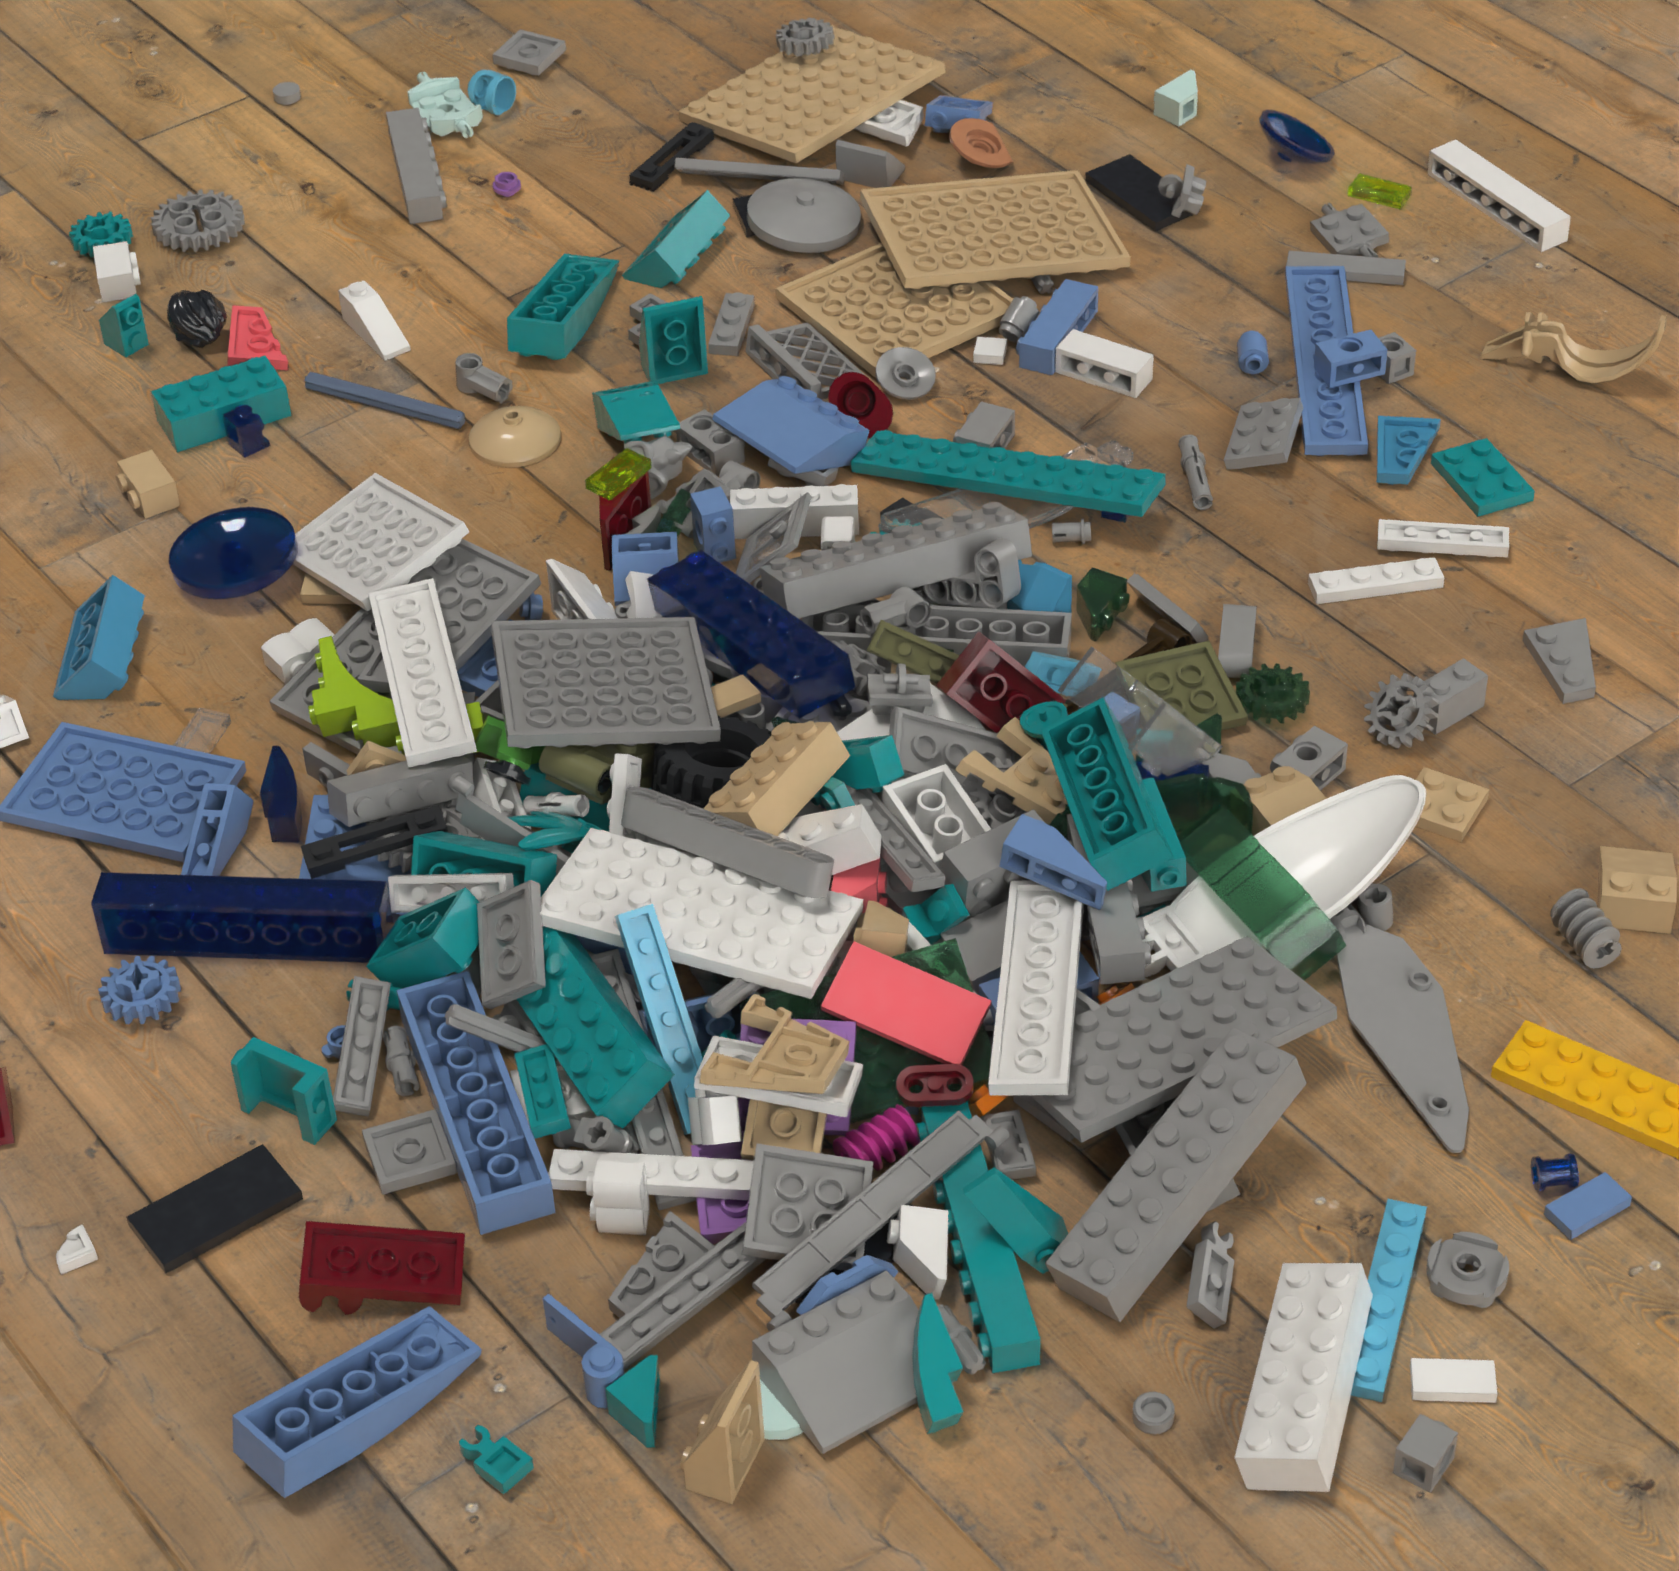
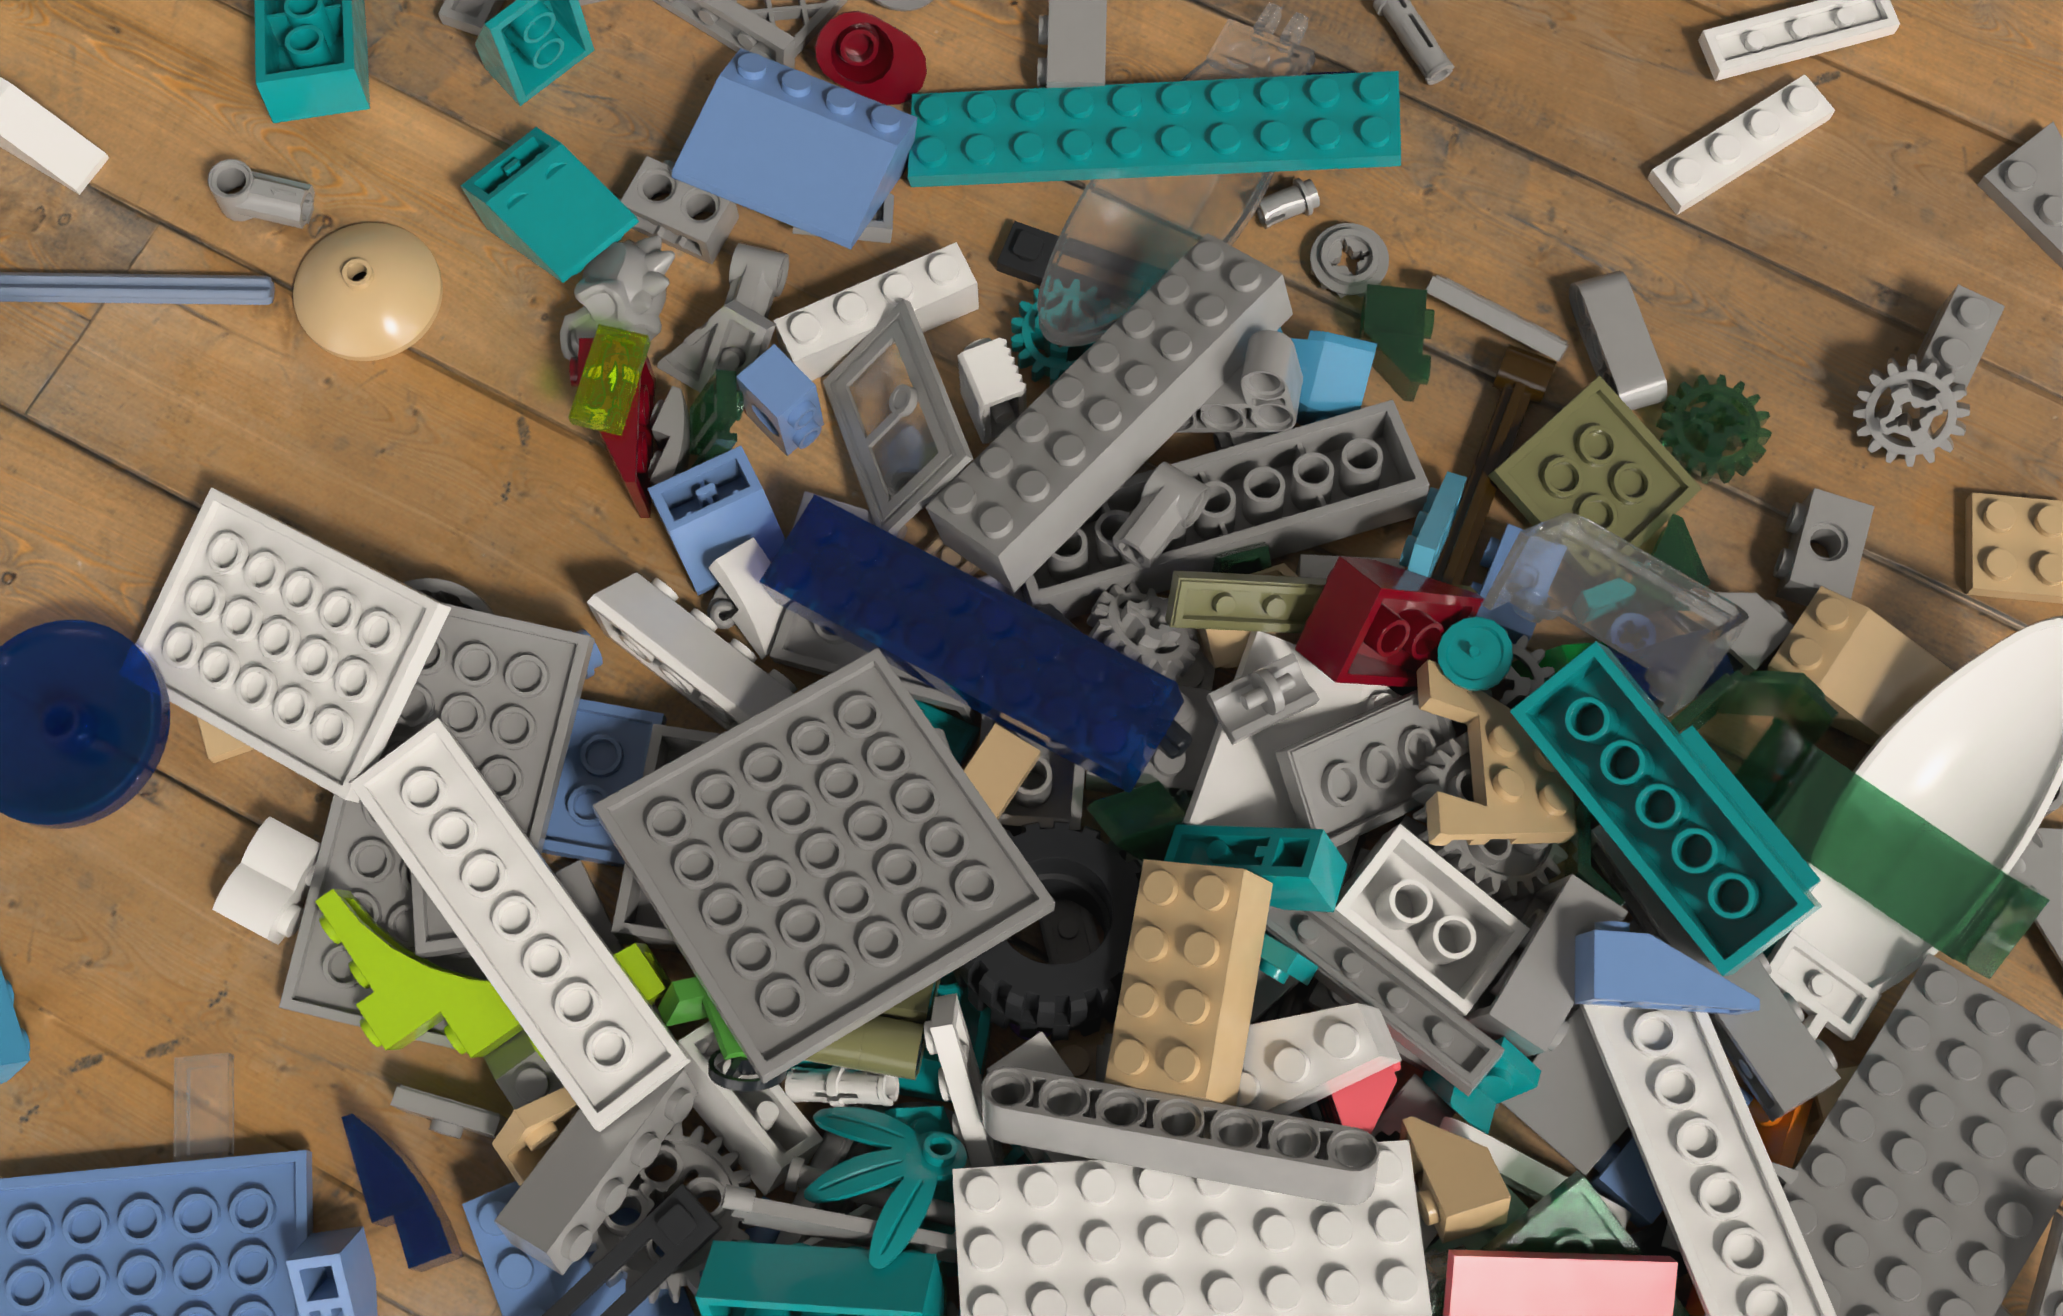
camera: 25 degrees left, 30 degrees up
none -> light grey gear [1310,223,1389,299]

